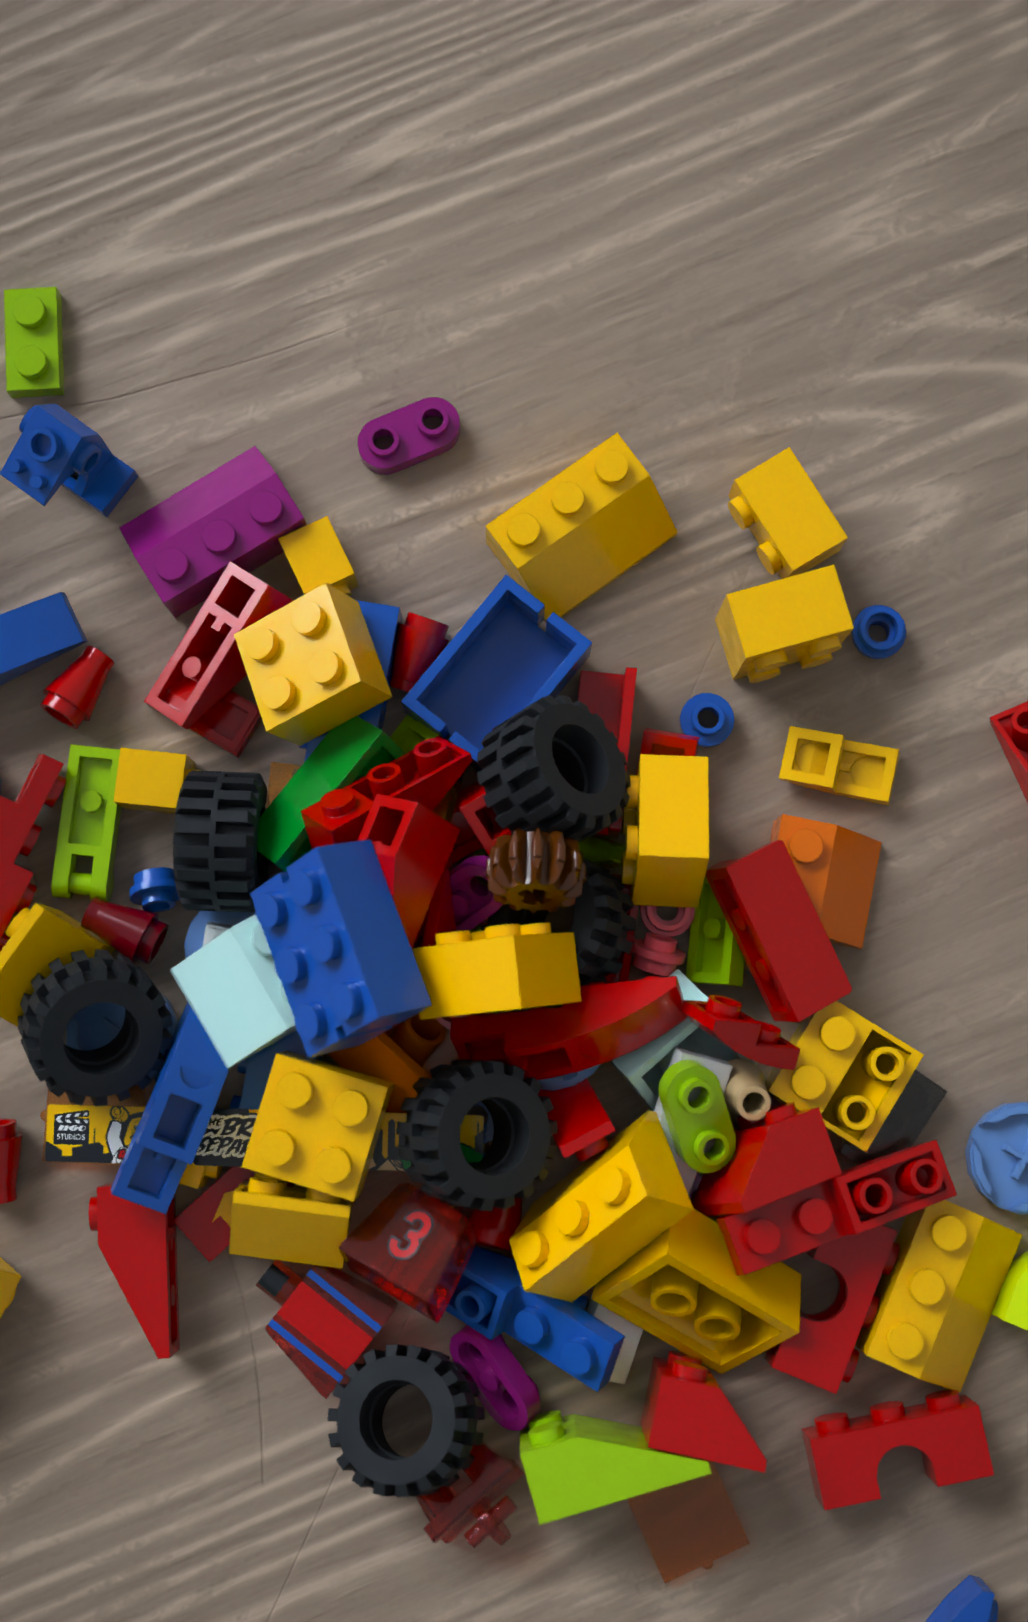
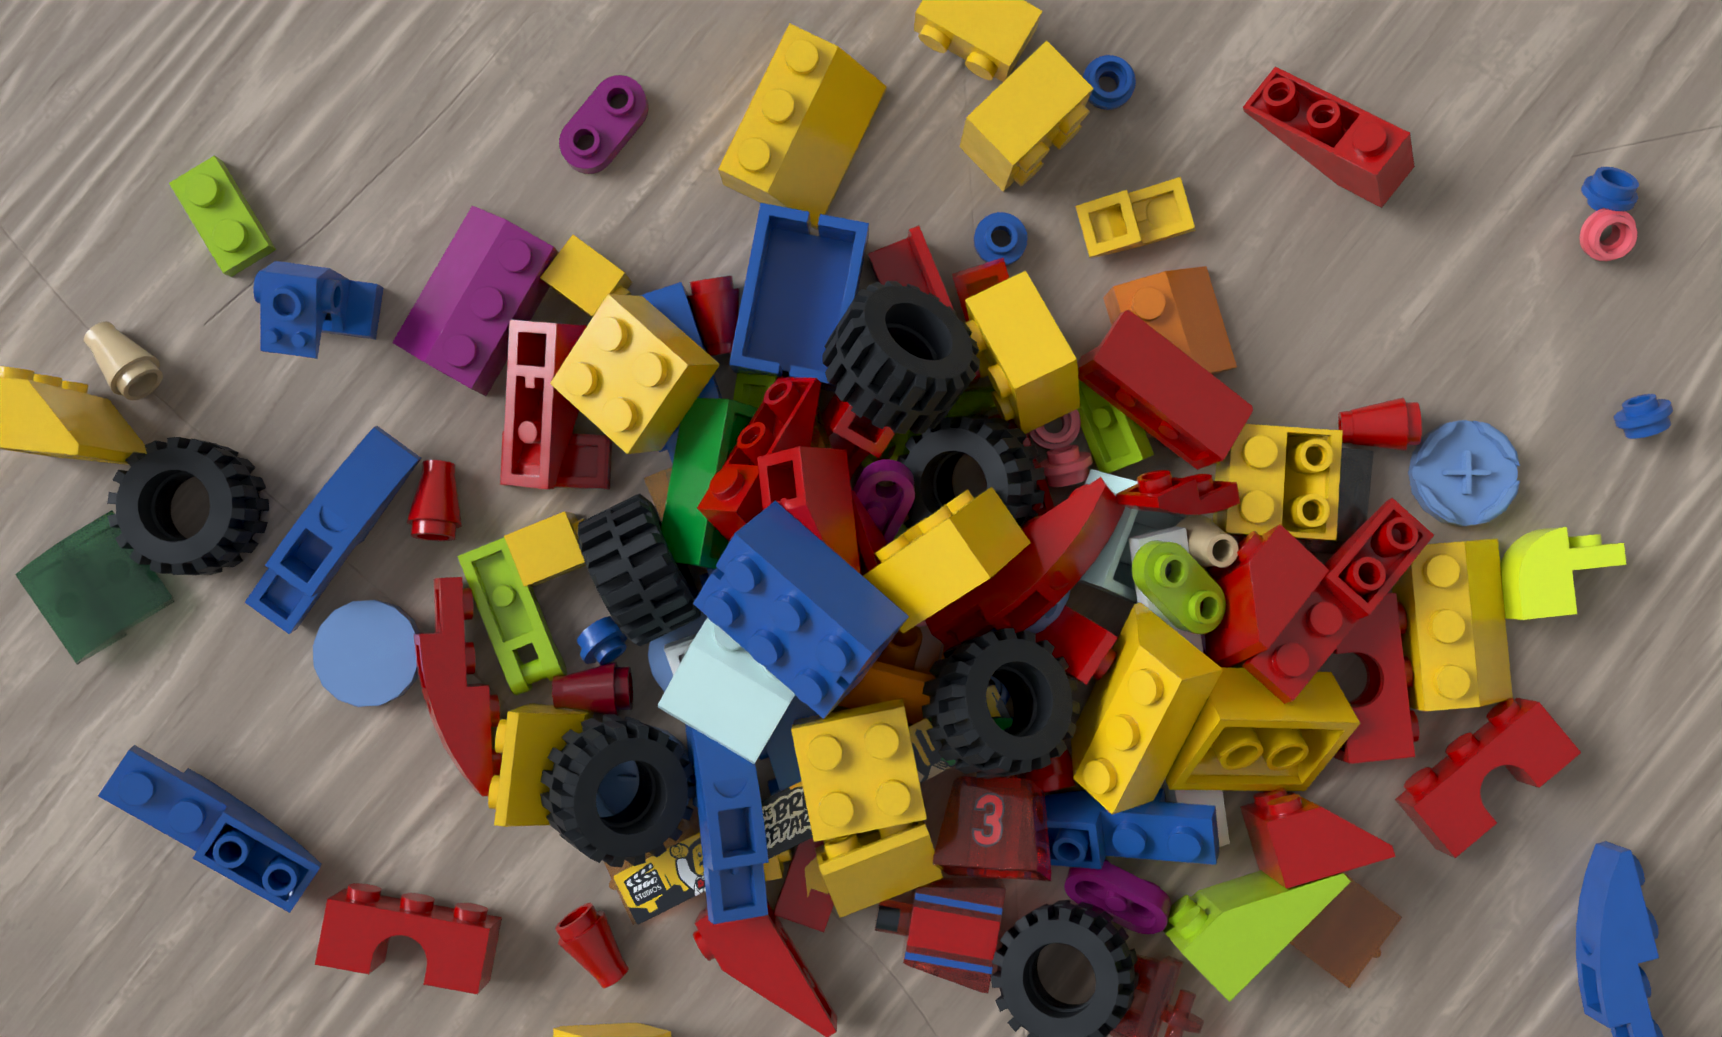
camera: 30 degrees left, 5 degrees up
reddish brown gear [486,827,586,914] -> none
none -> red cone [1338,397,1422,451]

